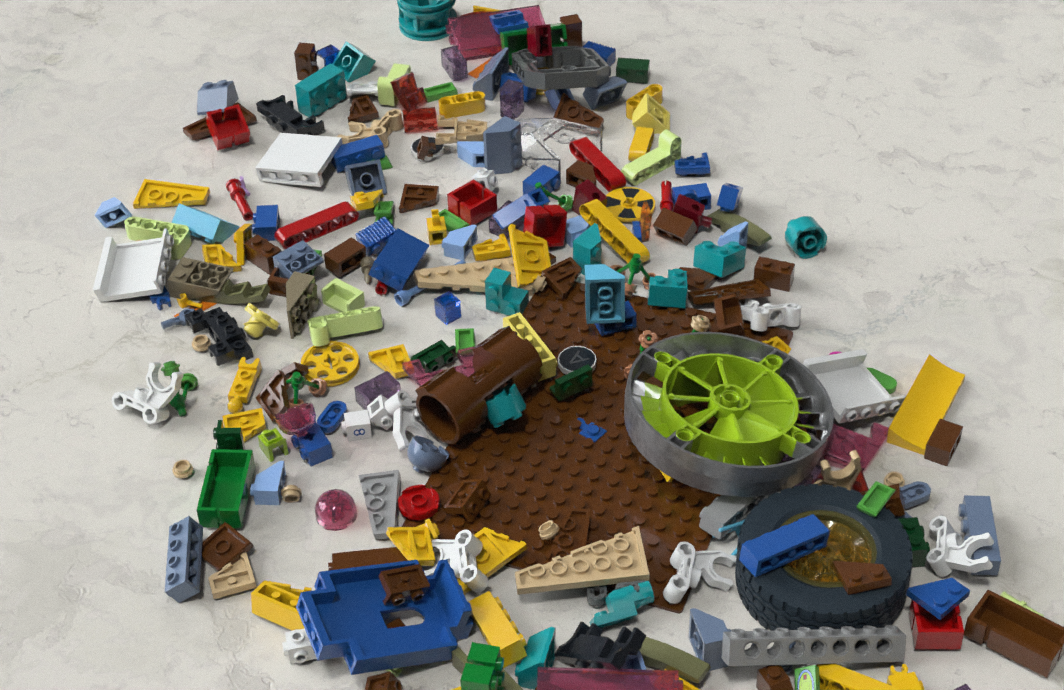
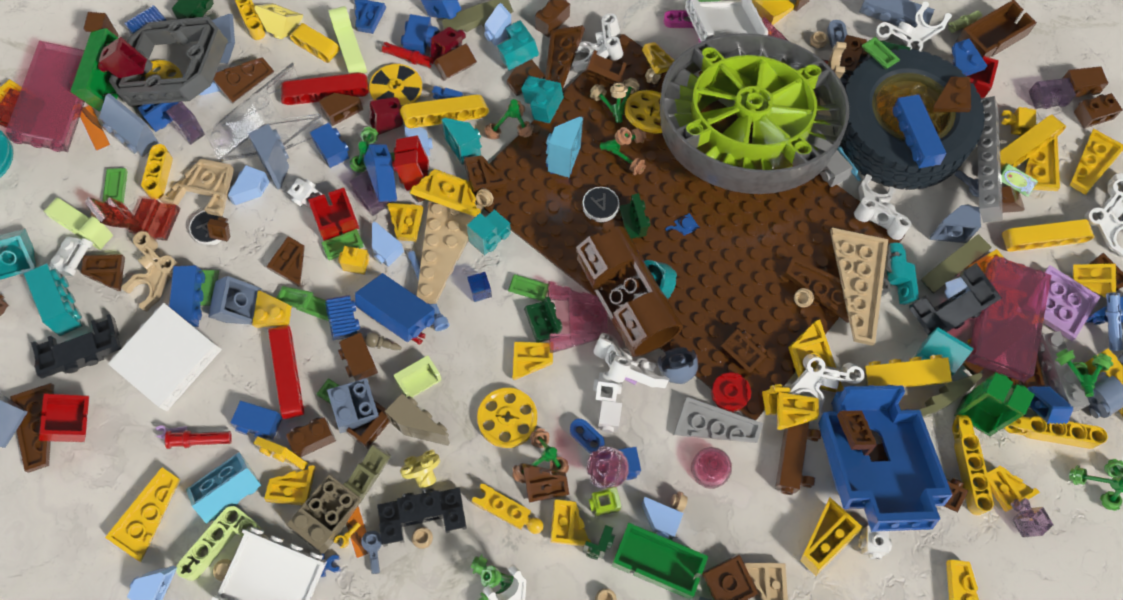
camera: 75 degrees left, 25 degrees up
reddish brown tile [281,362,309,384] -> none
yellowish green beam [308,306,383,346] -> none
clear purple brick [354,371,401,410] -> none
clear purple brick [441,46,468,81] -> none
blue slope [489,10,529,35] -> none
light yellow brick [503,312,558,381] -> none
clear orange slope [640,202,652,242] -> none

